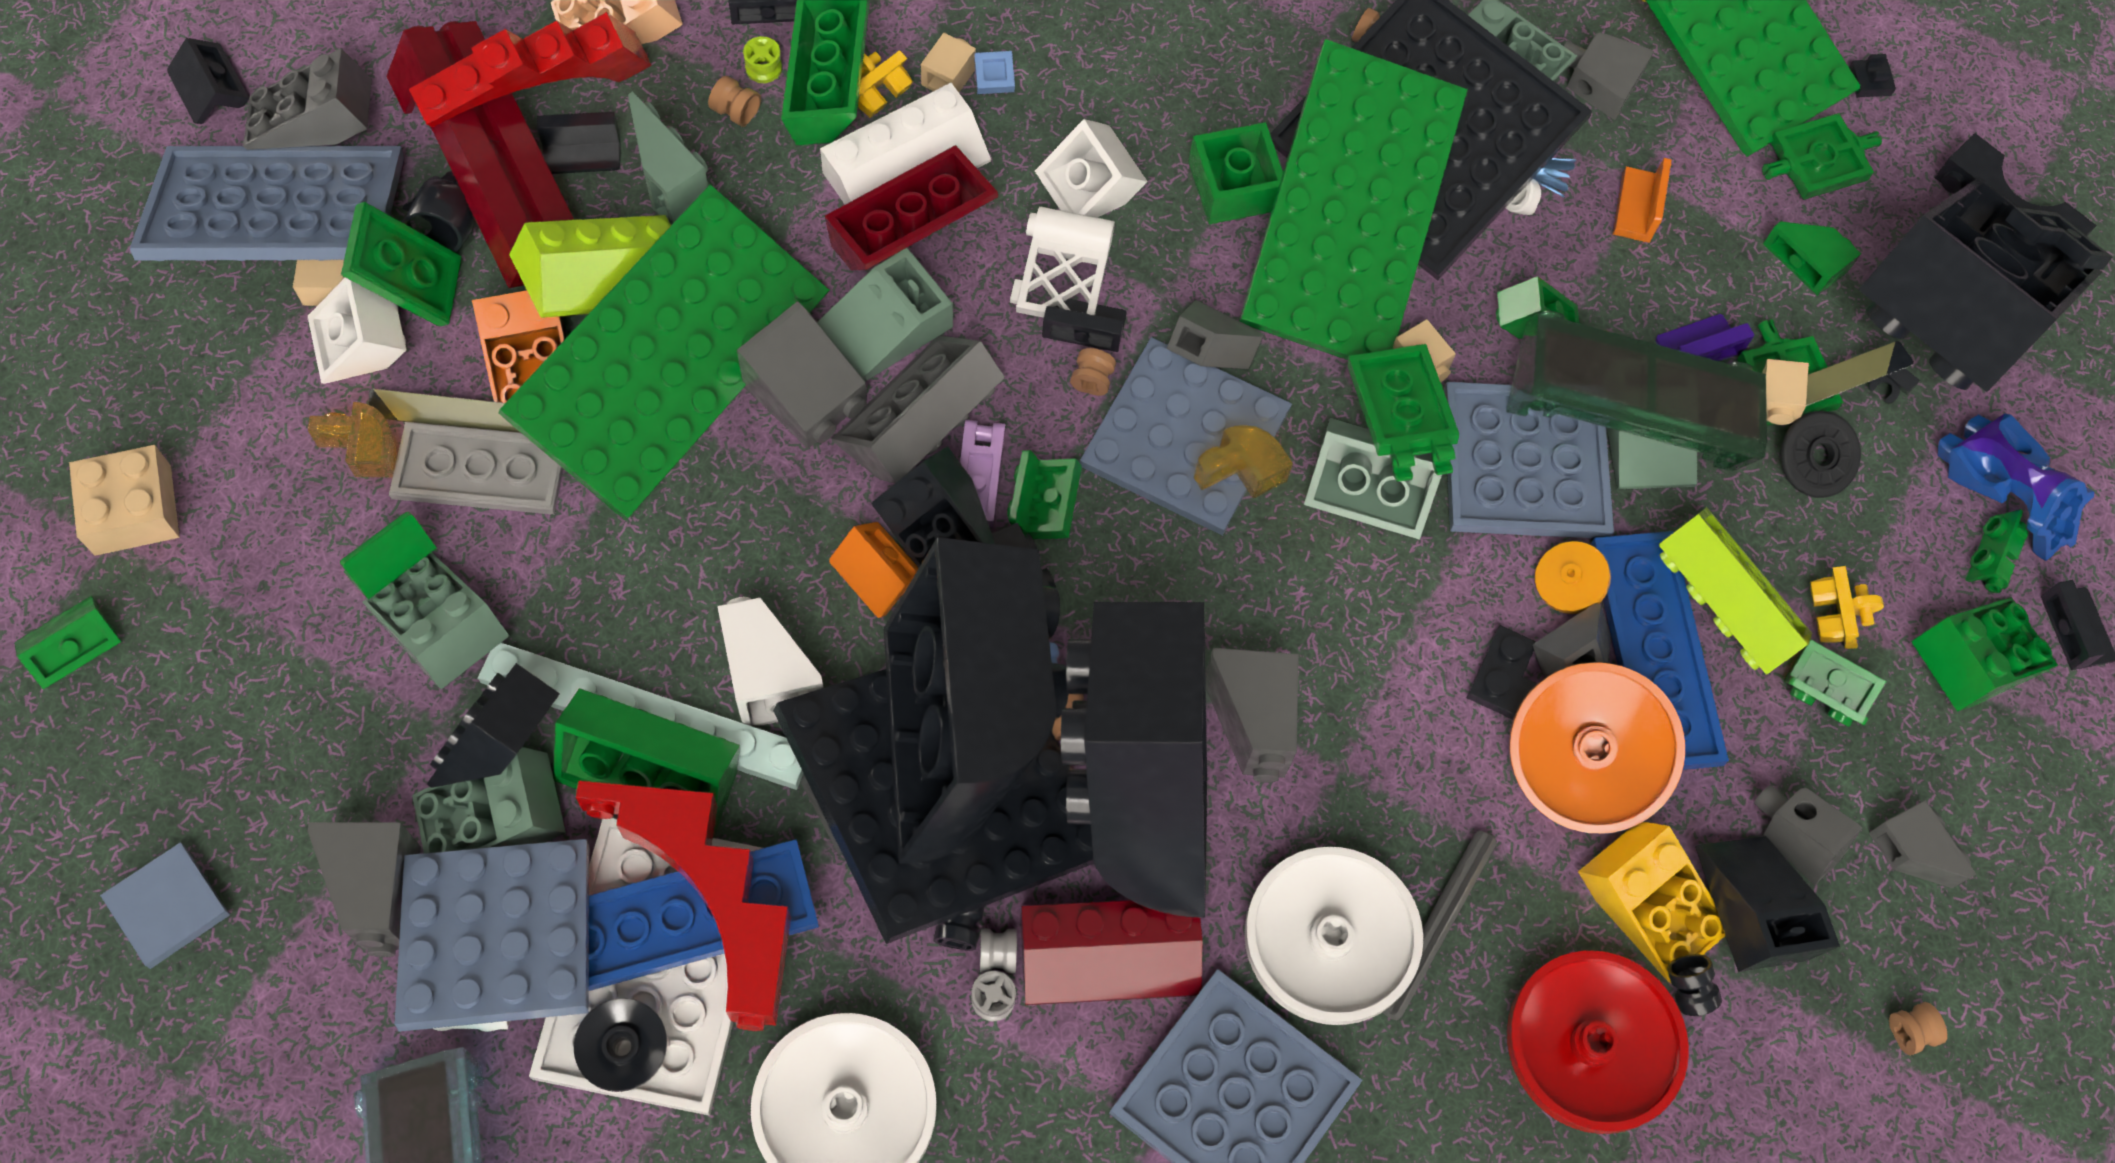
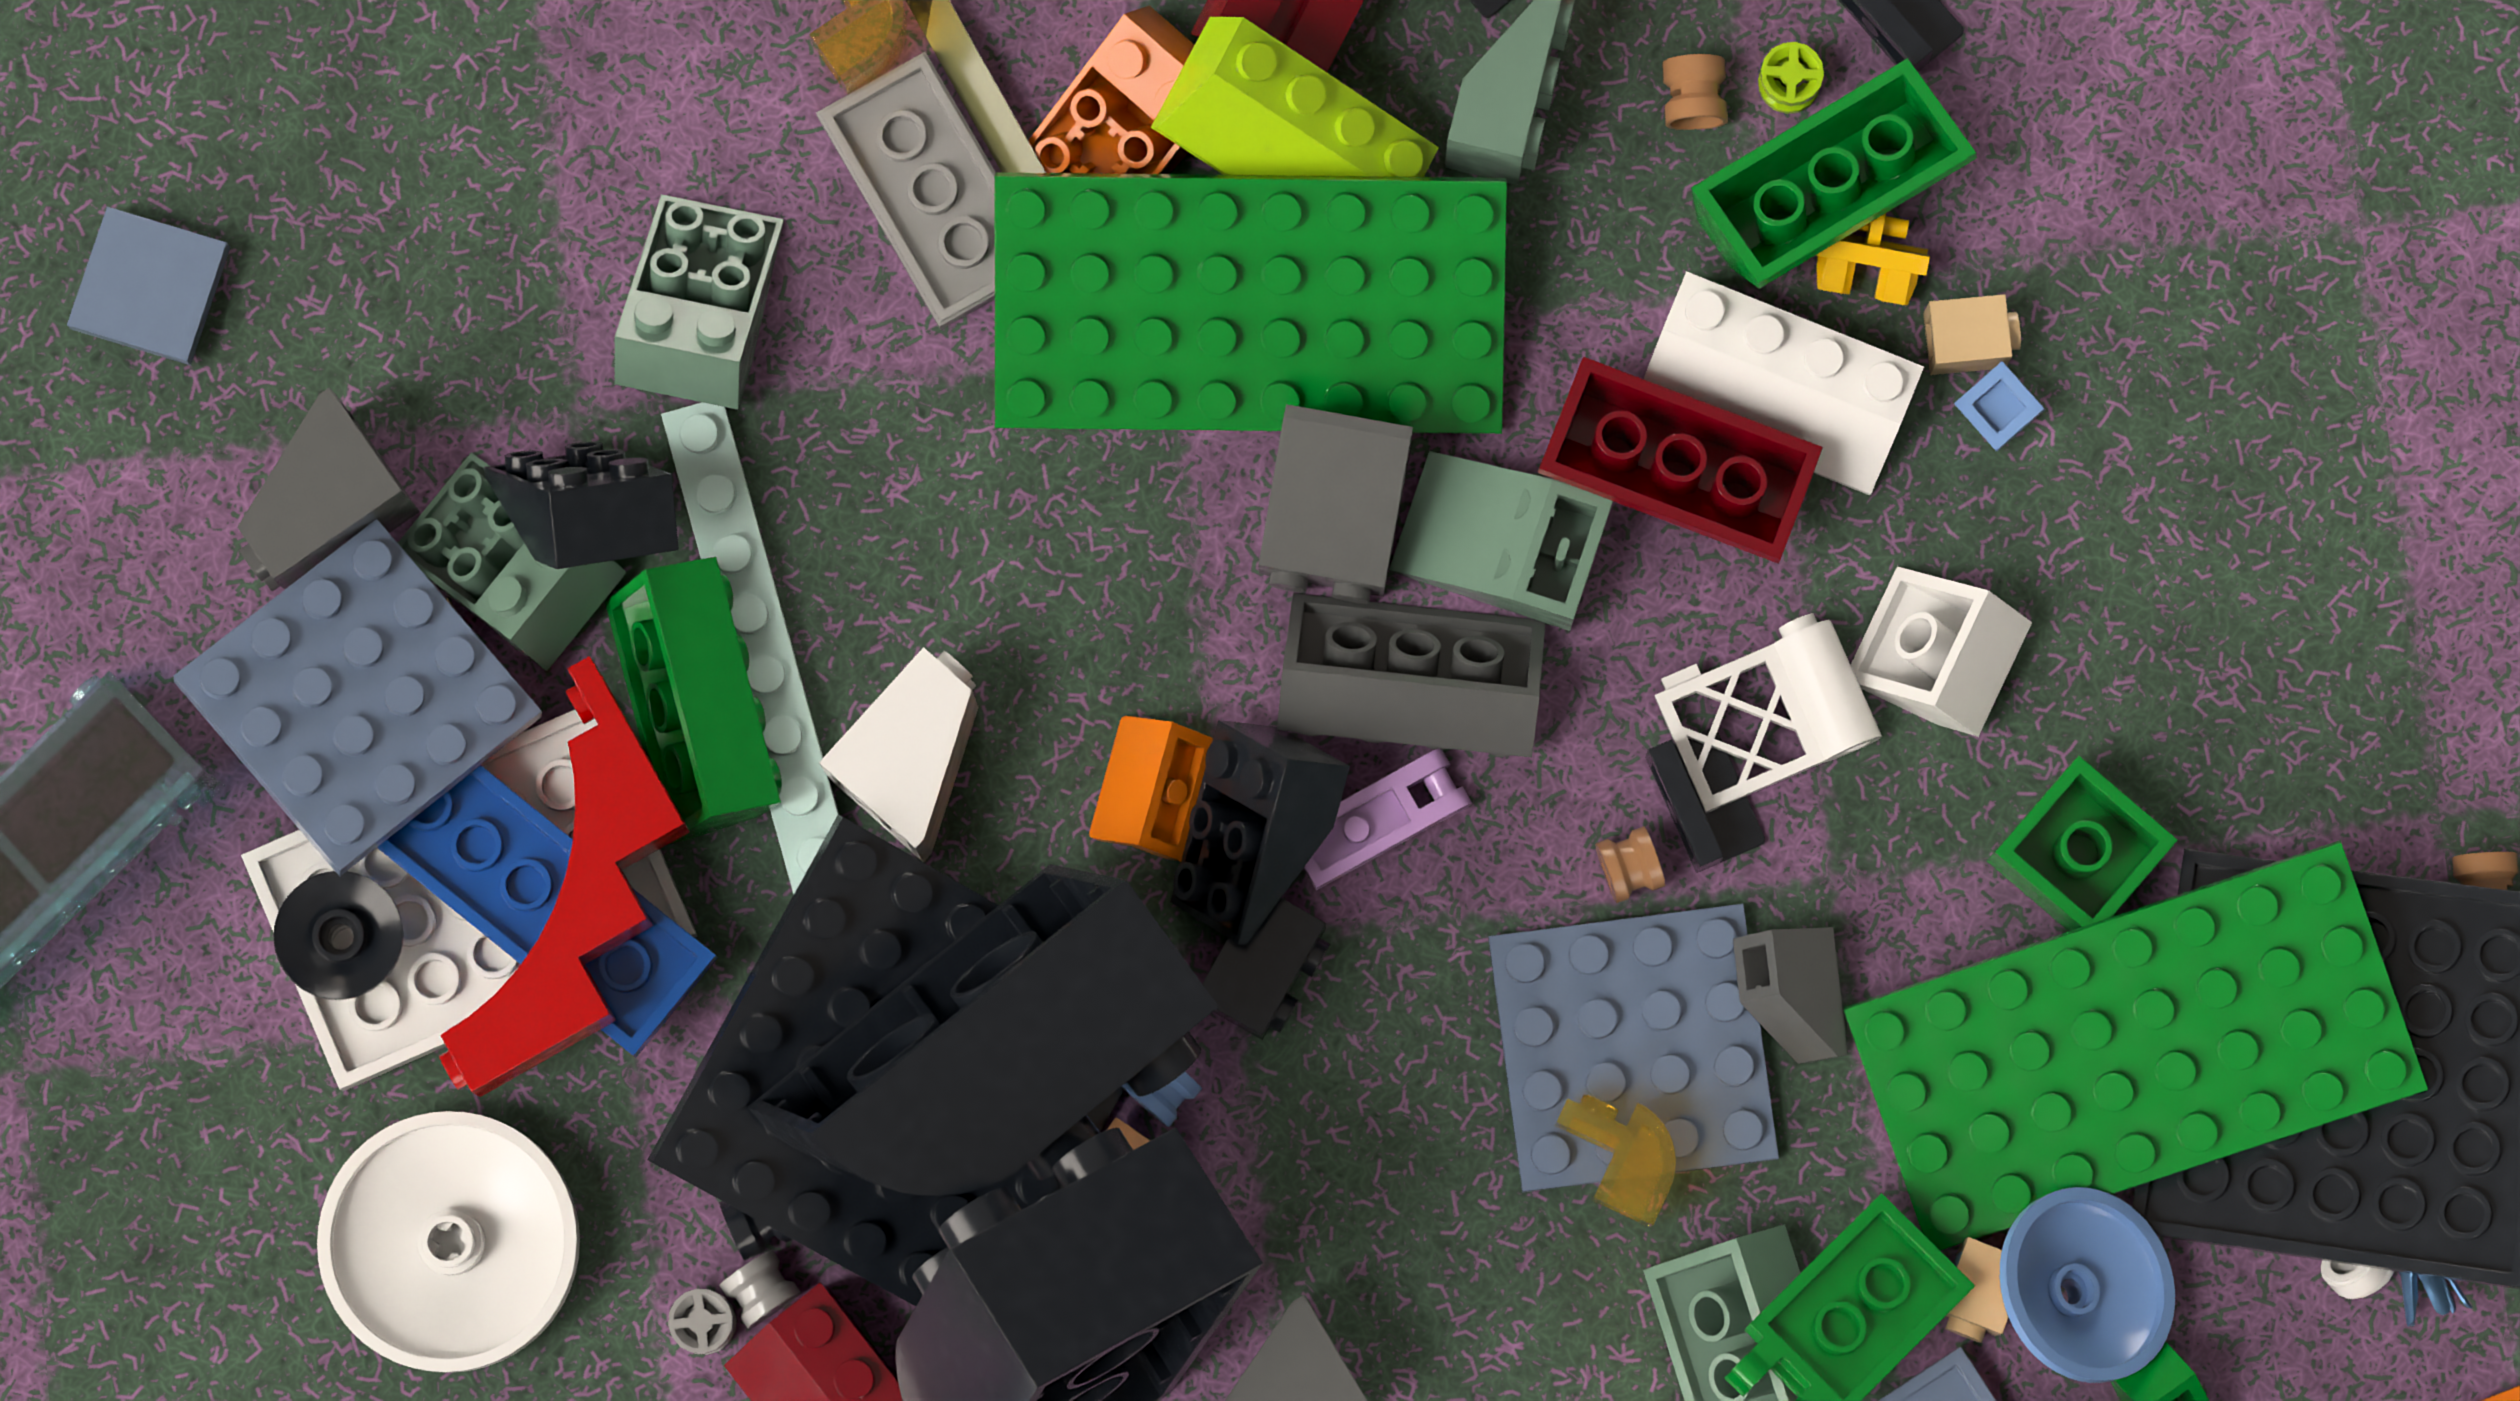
camera: 65 degrees right, 15 degrees up
green panel [340,512,437,600] -> none
green bracket [1007,450,1082,539] -> none
none -> medium blue dish [1999,1187,2175,1383]

